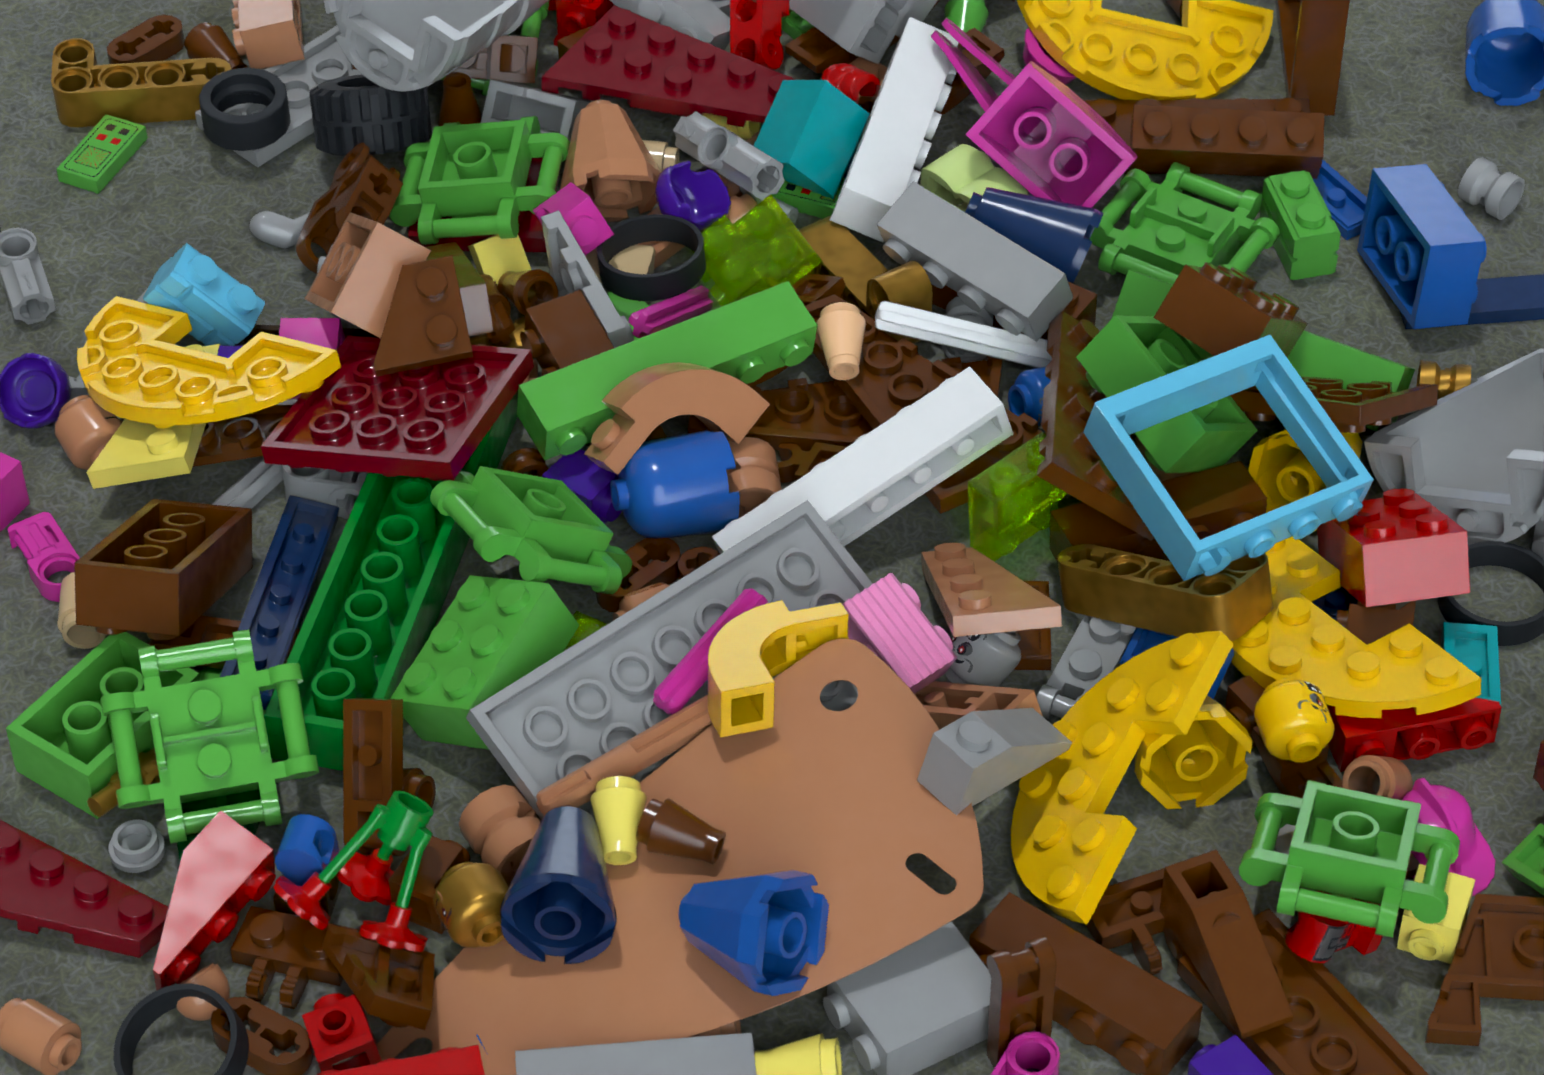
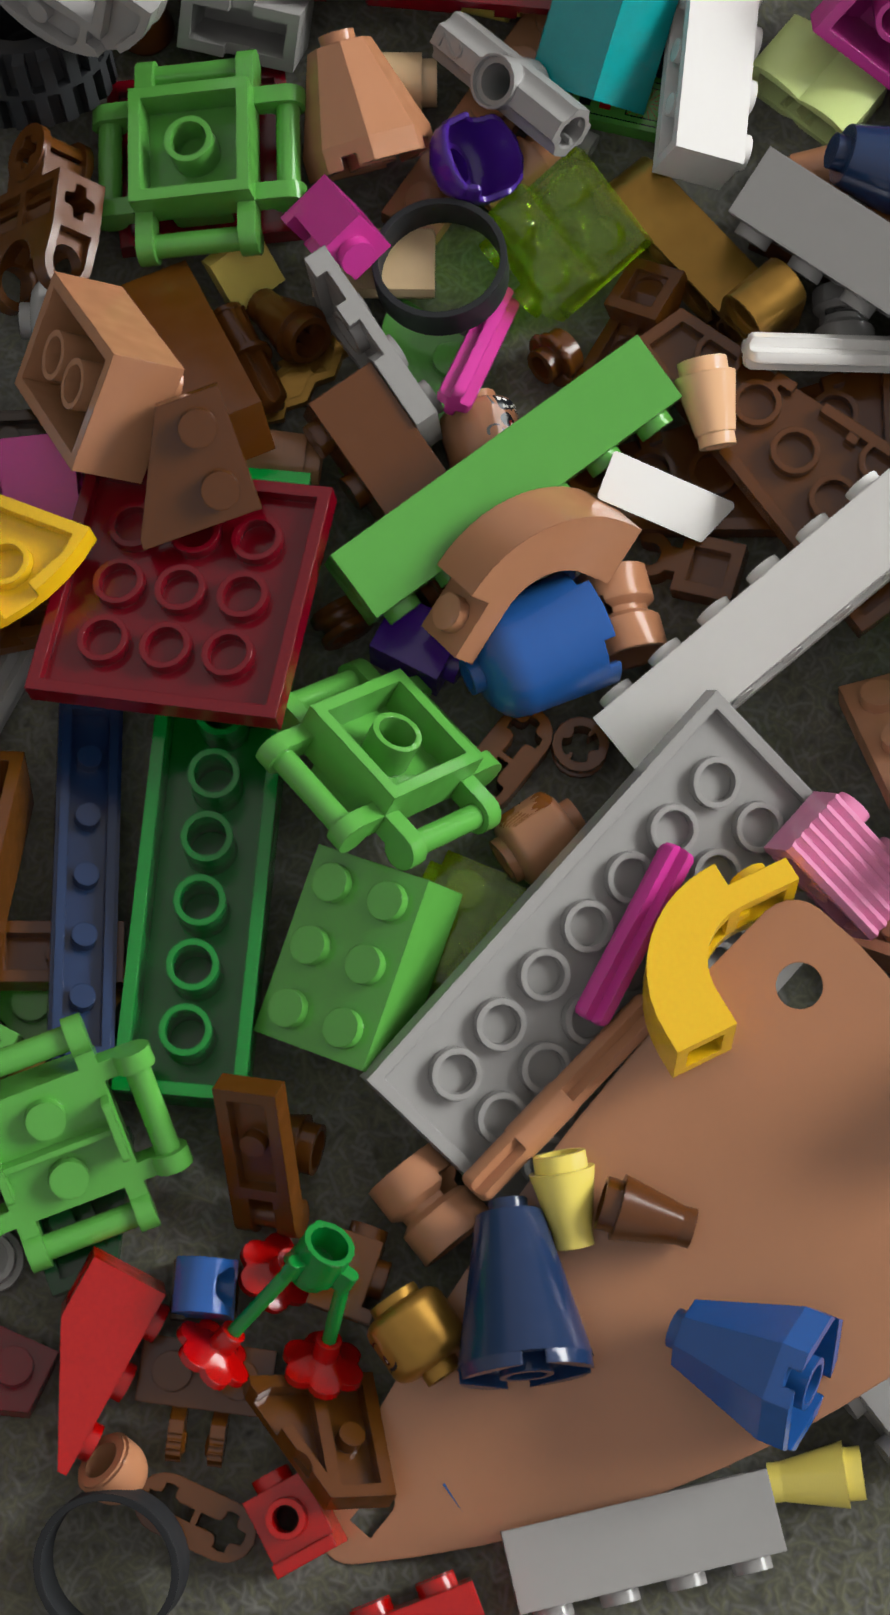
camera: 10 degrees left, 30 degrees up
none -> white sticker [597,451,734,542]

